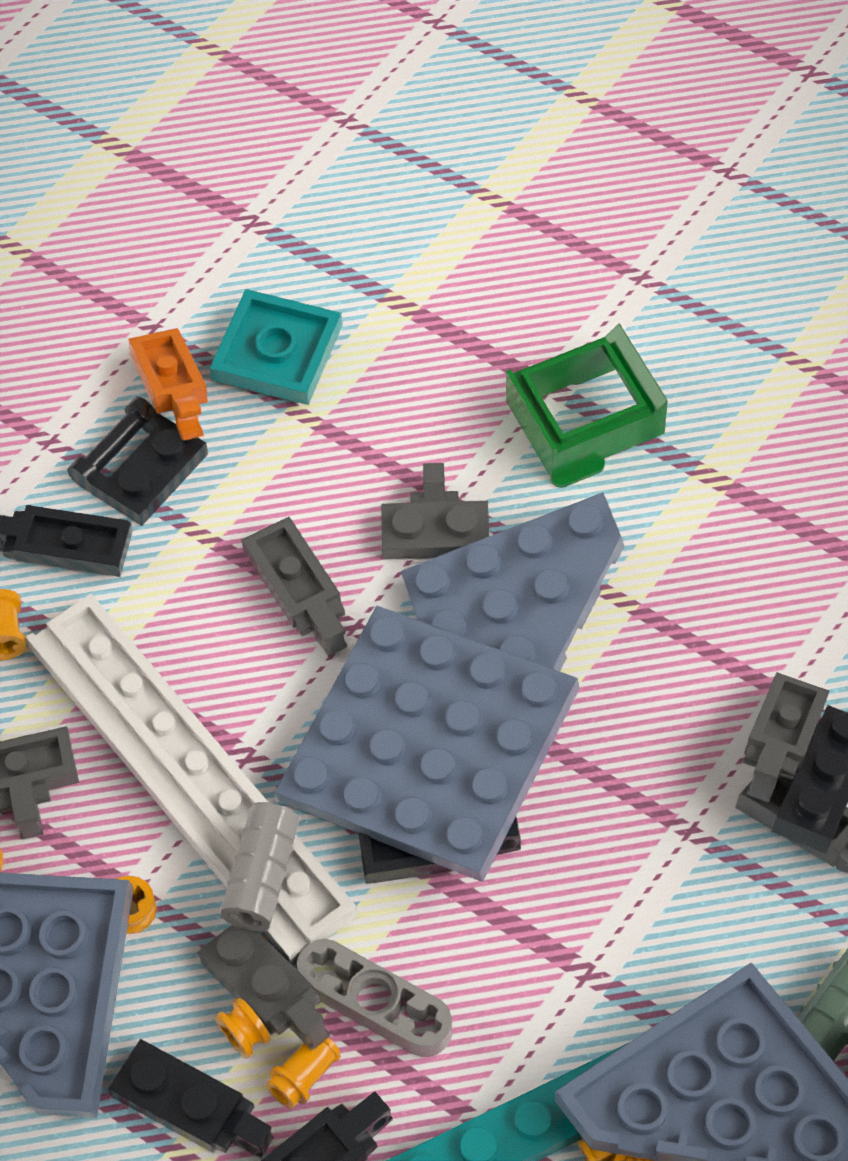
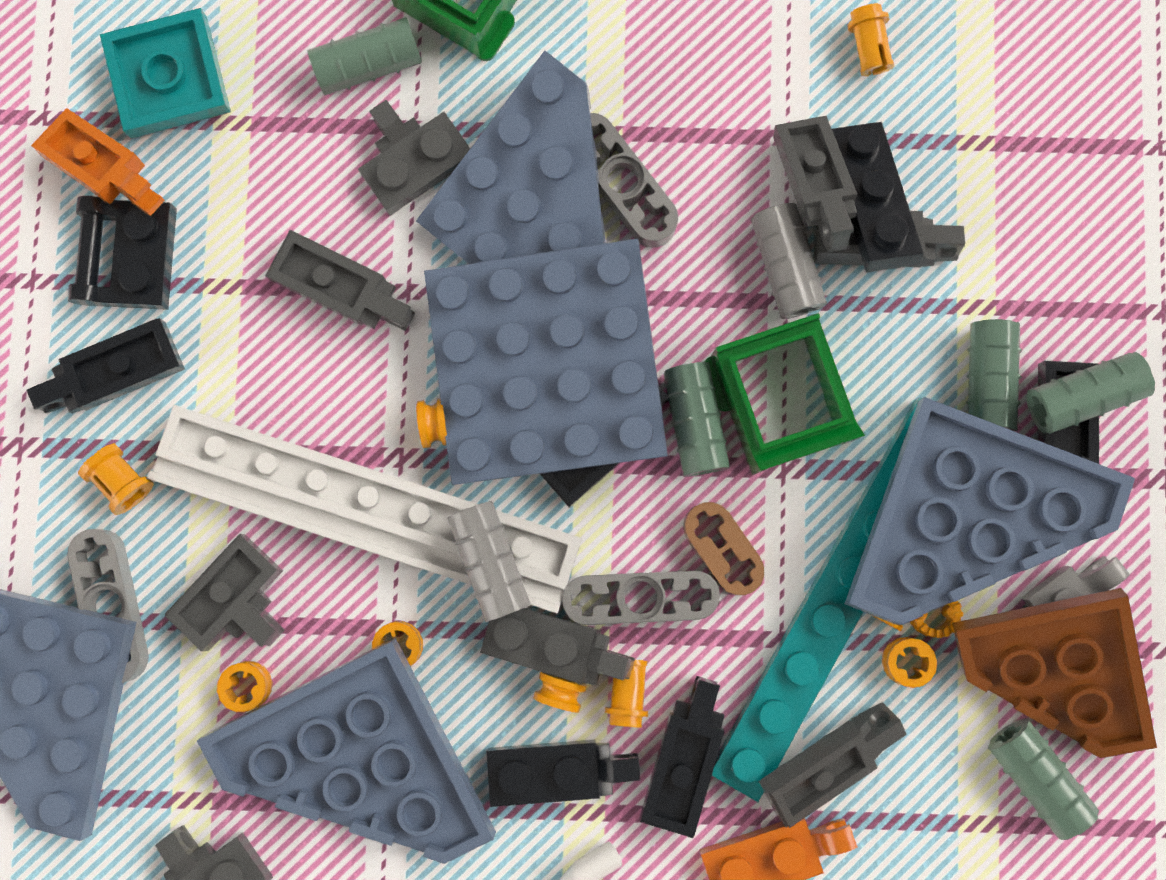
camera: 35 degrees left, 25 degrees up
none -> sand green axle [307,17,422,96]
none -> light orange bush [416,398,447,448]
none -> light grey beam [591,113,678,248]
none -> sand green axle [664,362,730,477]
none -> medium nougat beam [683,502,764,595]
none -> green piece [704,313,865,475]
none -> light grey axle [751,203,827,319]

